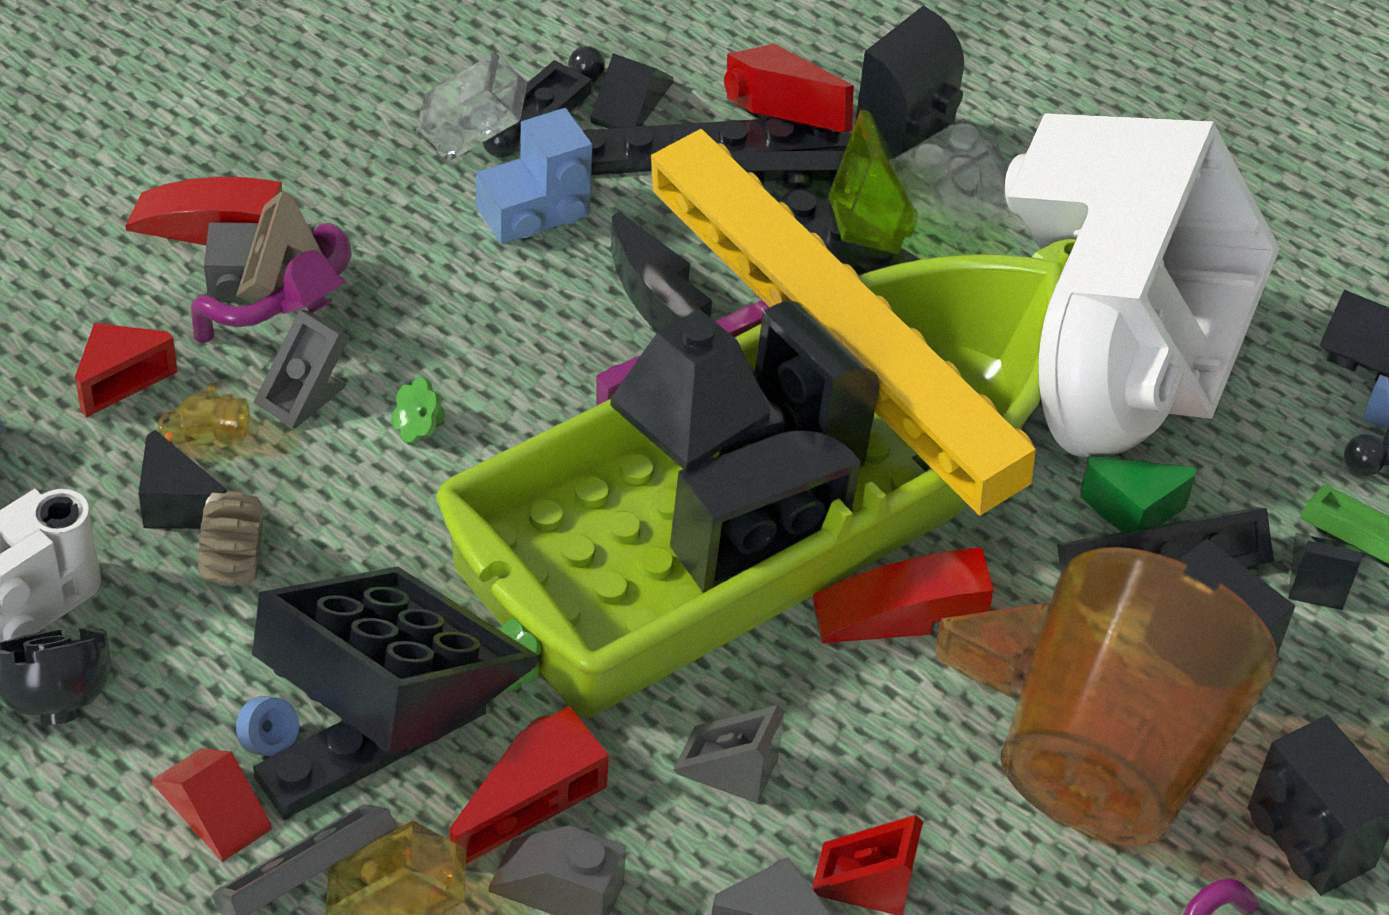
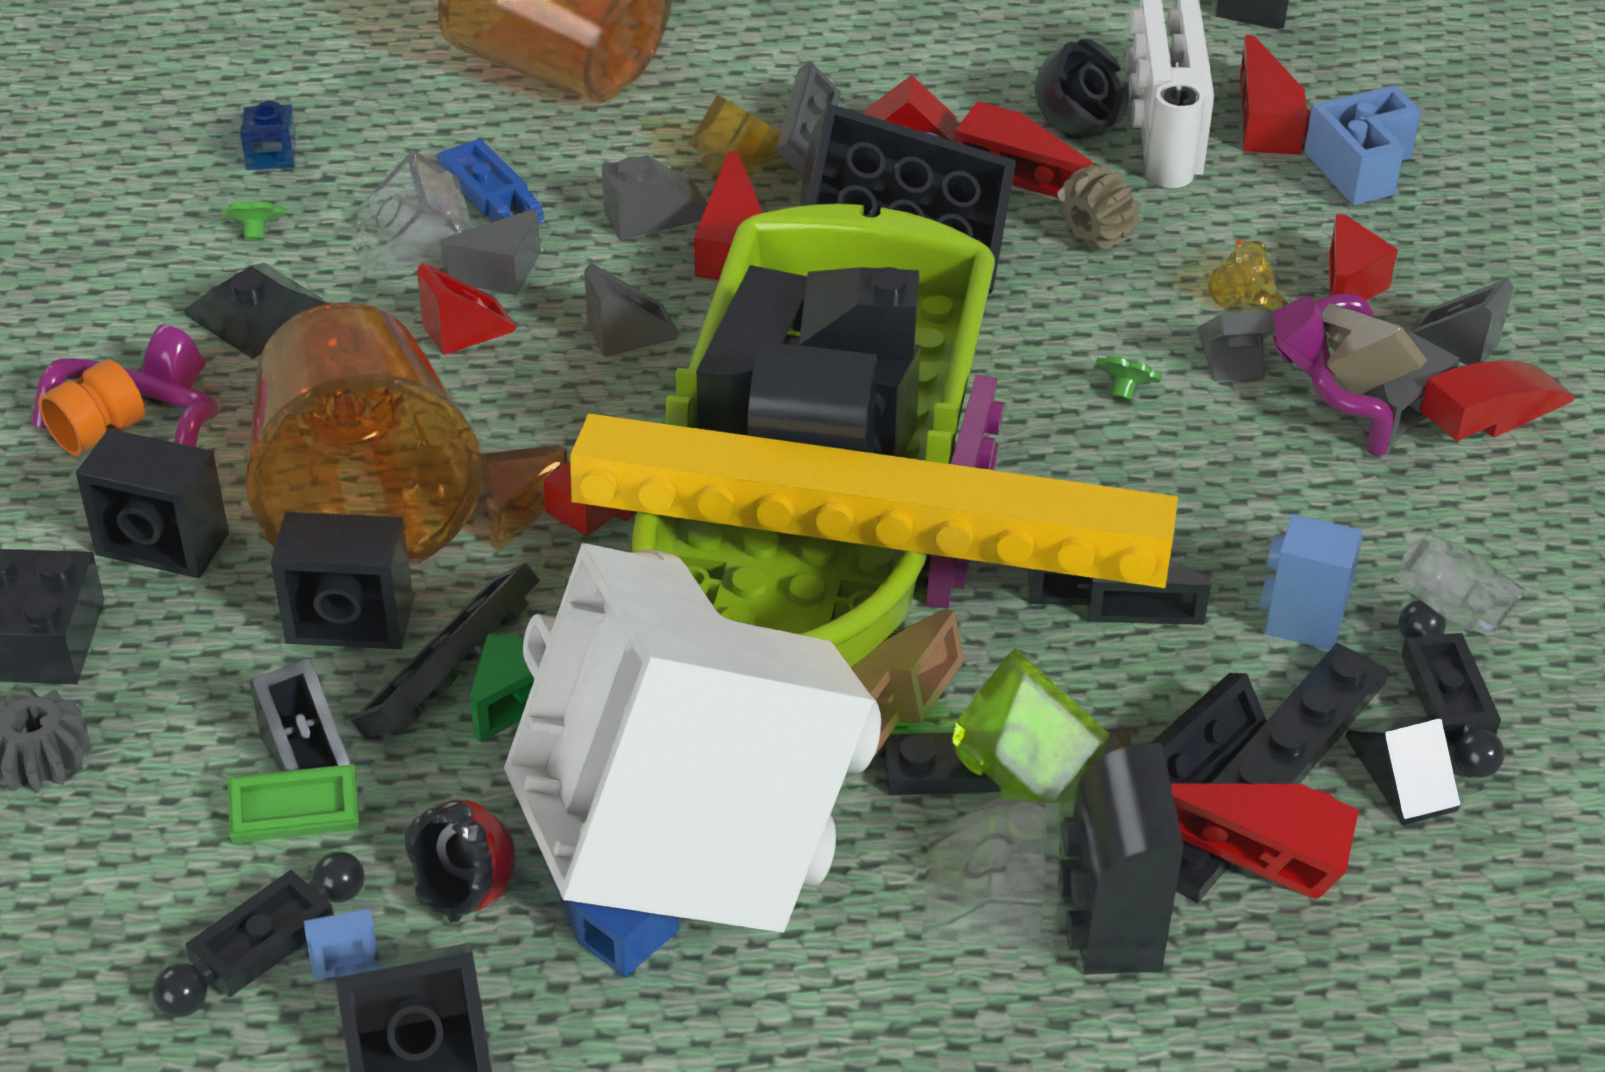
camera: 140 degrees right, 5 degrees down
black slope [138,430,227,529] -> none
none -> black hair [404,800,515,923]
none -> red slope [954,101,1094,198]
none -> dark grey slope [1409,278,1513,365]

